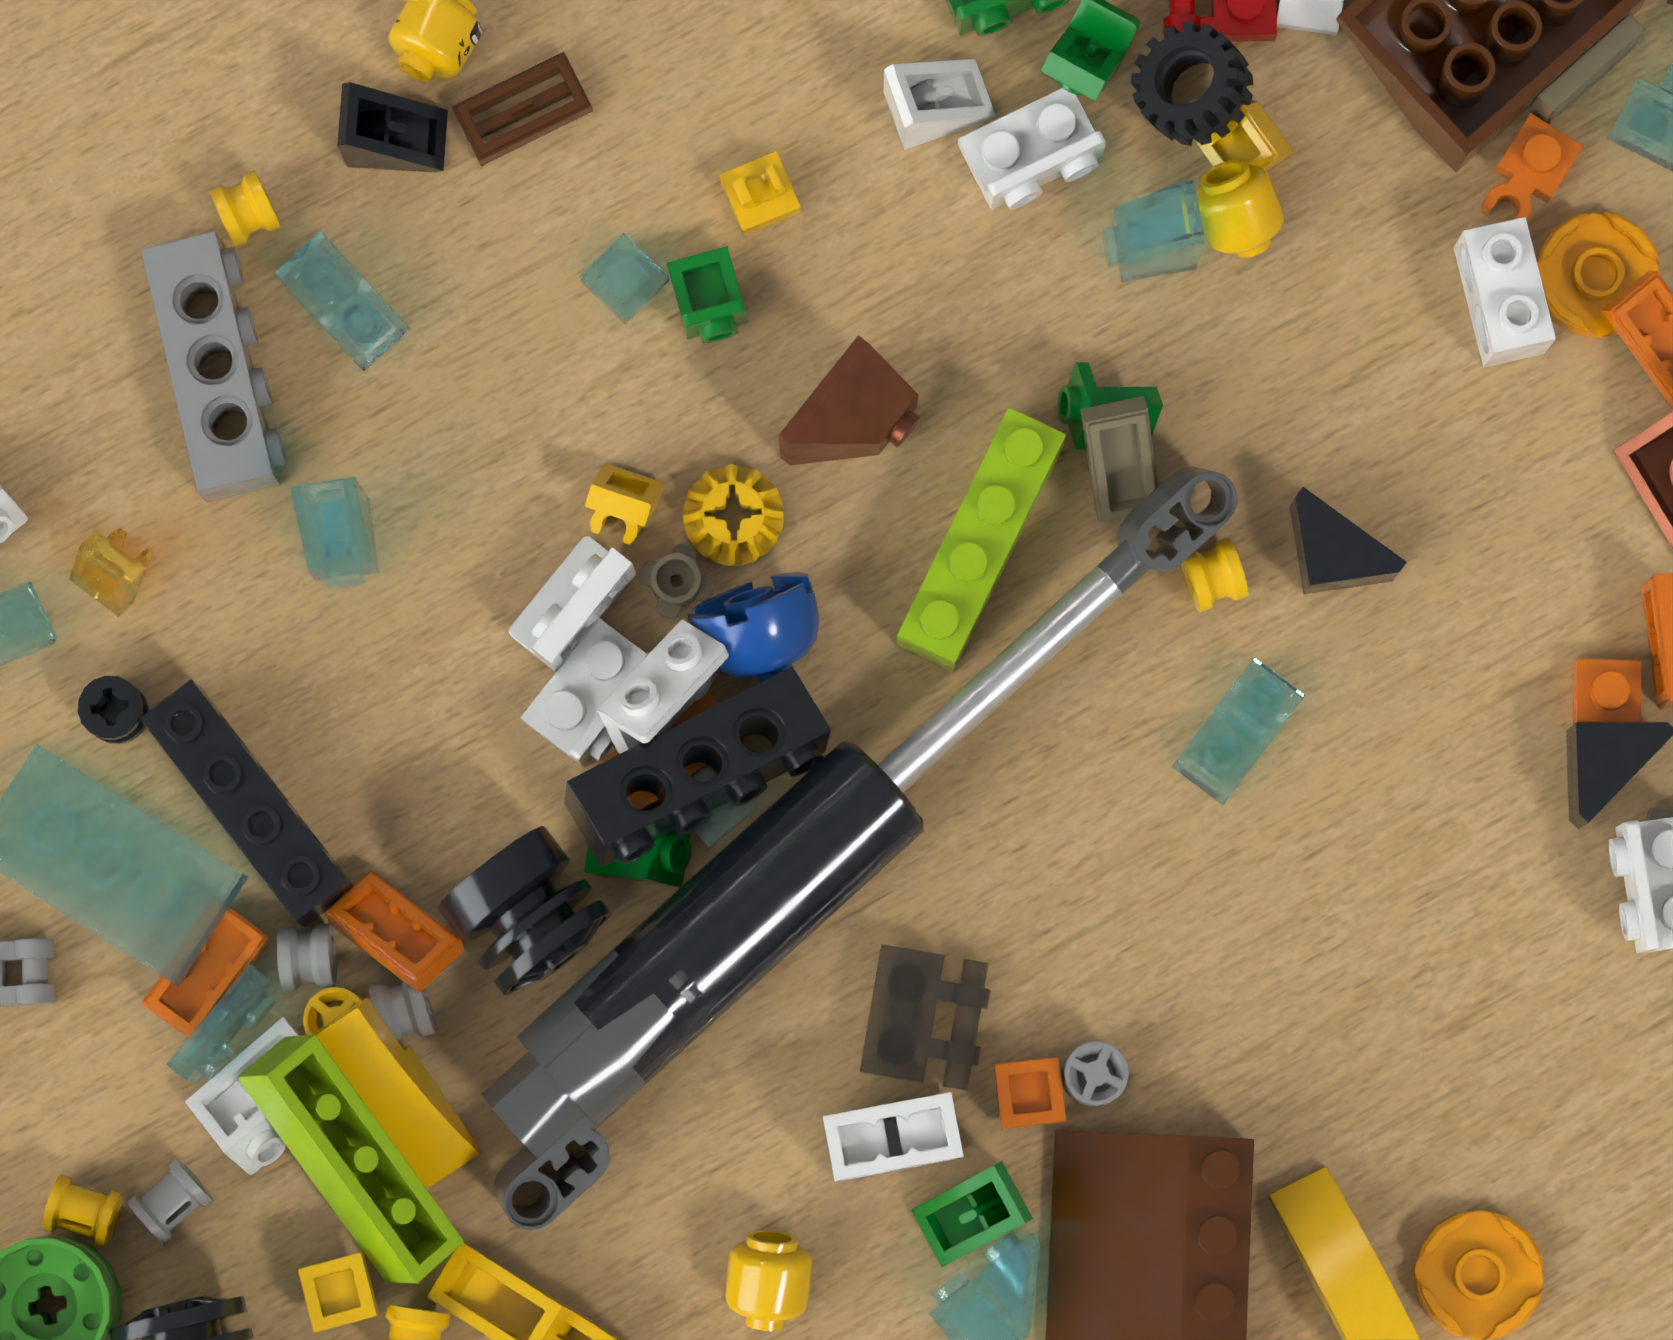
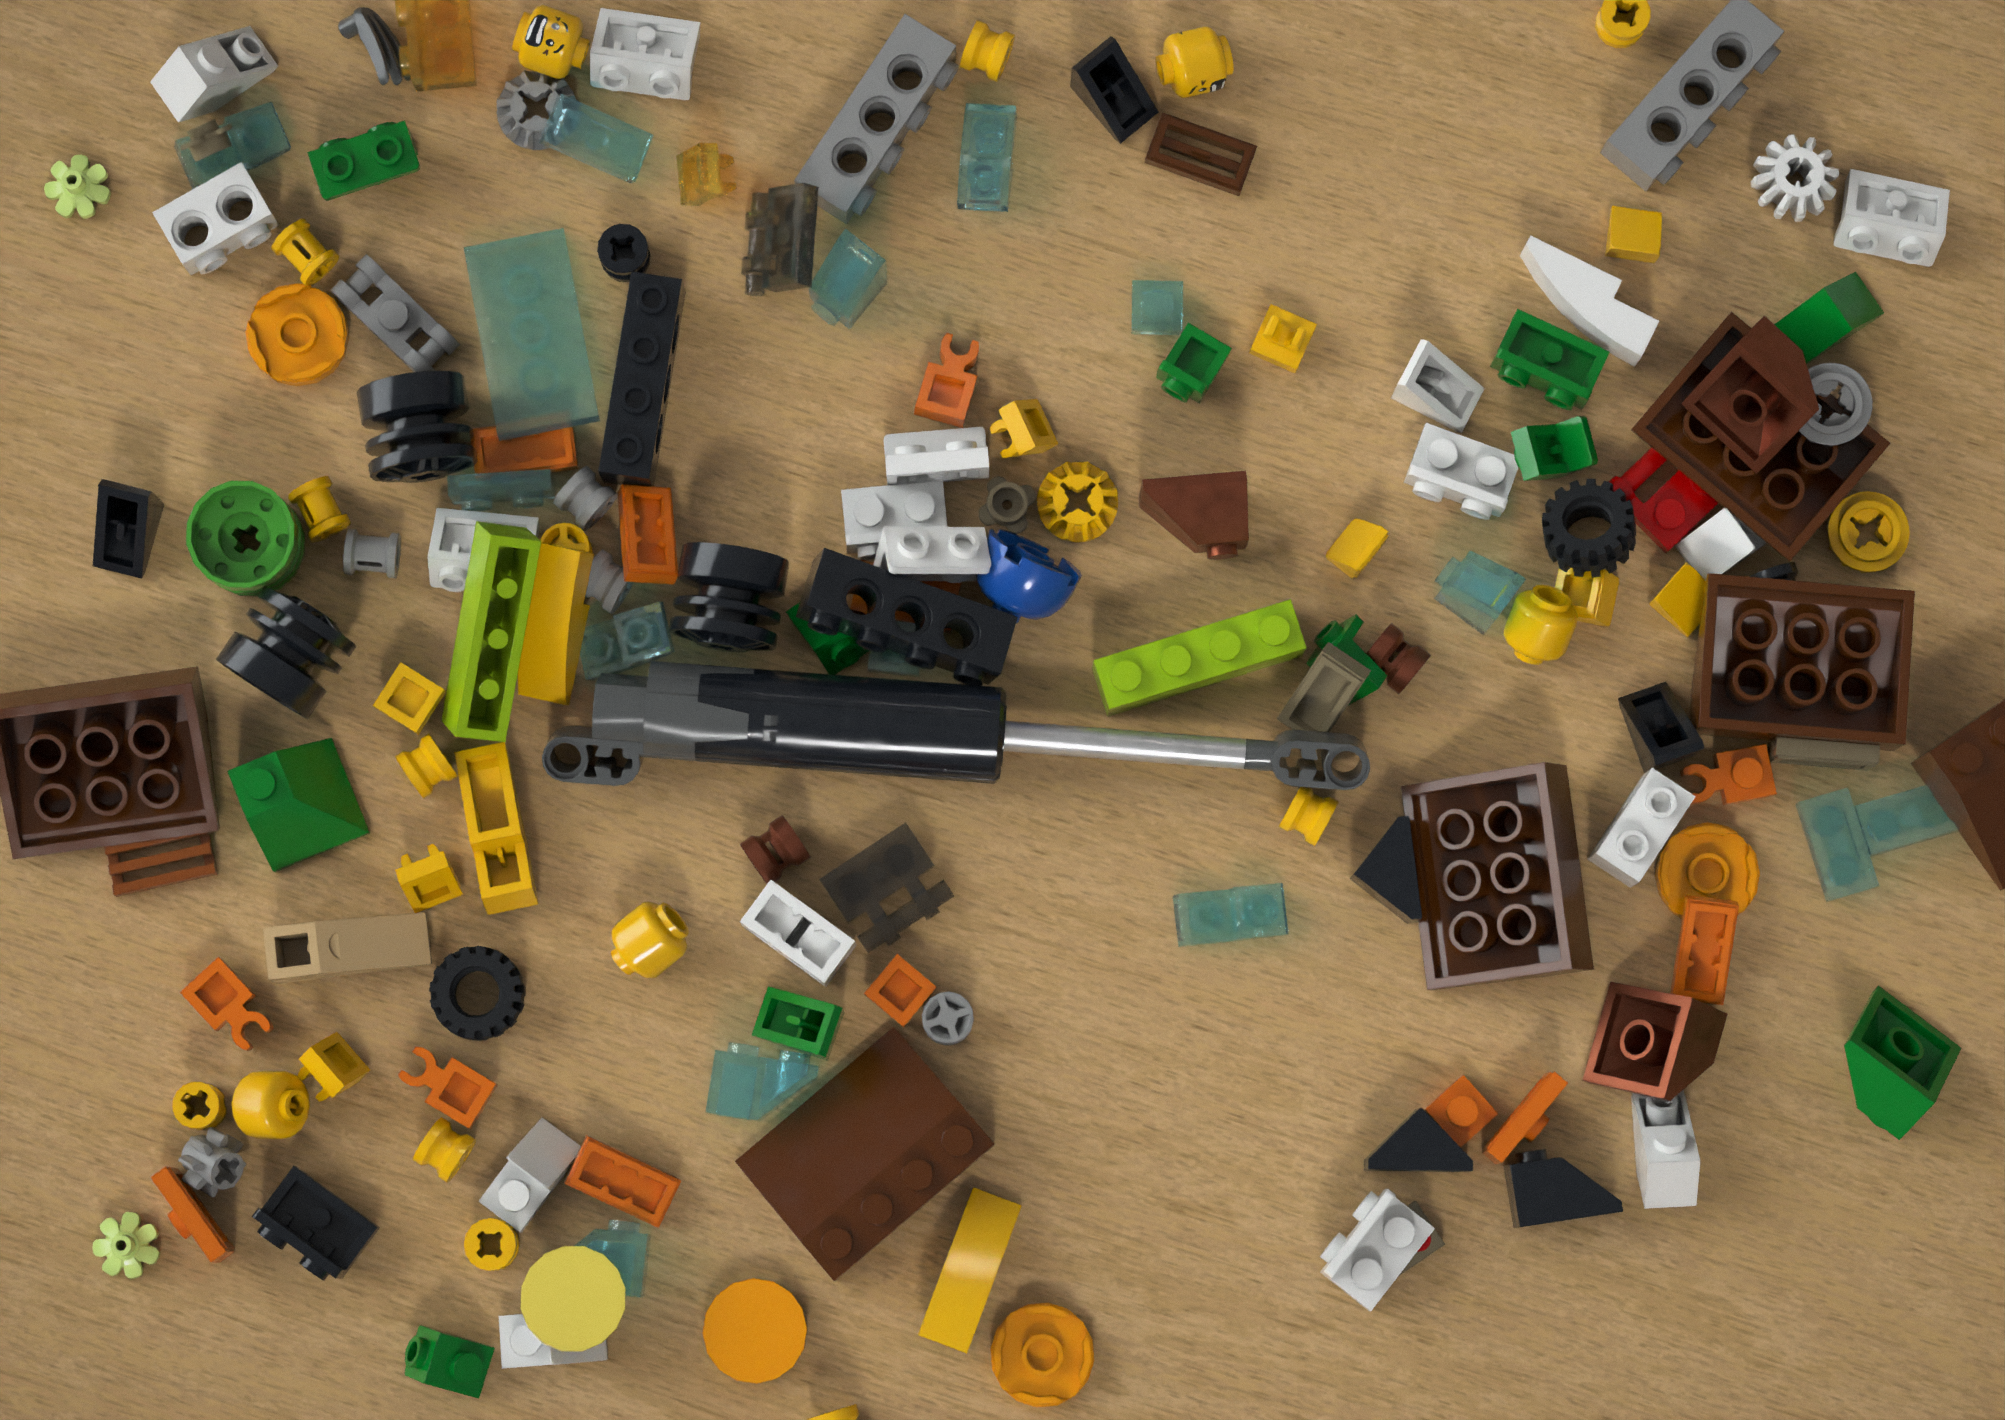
camera: 40 degrees right, 0 degrees up
none -> black wheel [357,371,478,483]
none -> clear light blue slope [580,602,675,681]
none -> copper wheel [740,815,811,884]
none -> clear smoke plate [741,183,819,296]
none -> orange plate [914,333,979,428]
none -> yellow slope [1326,519,1389,579]
none -> copper wheel [1366,623,1431,695]
none -> reddish brown slope [1401,762,1594,990]
none -> black slope [1618,682,1704,773]
none -> yellow slope [1649,561,1706,637]

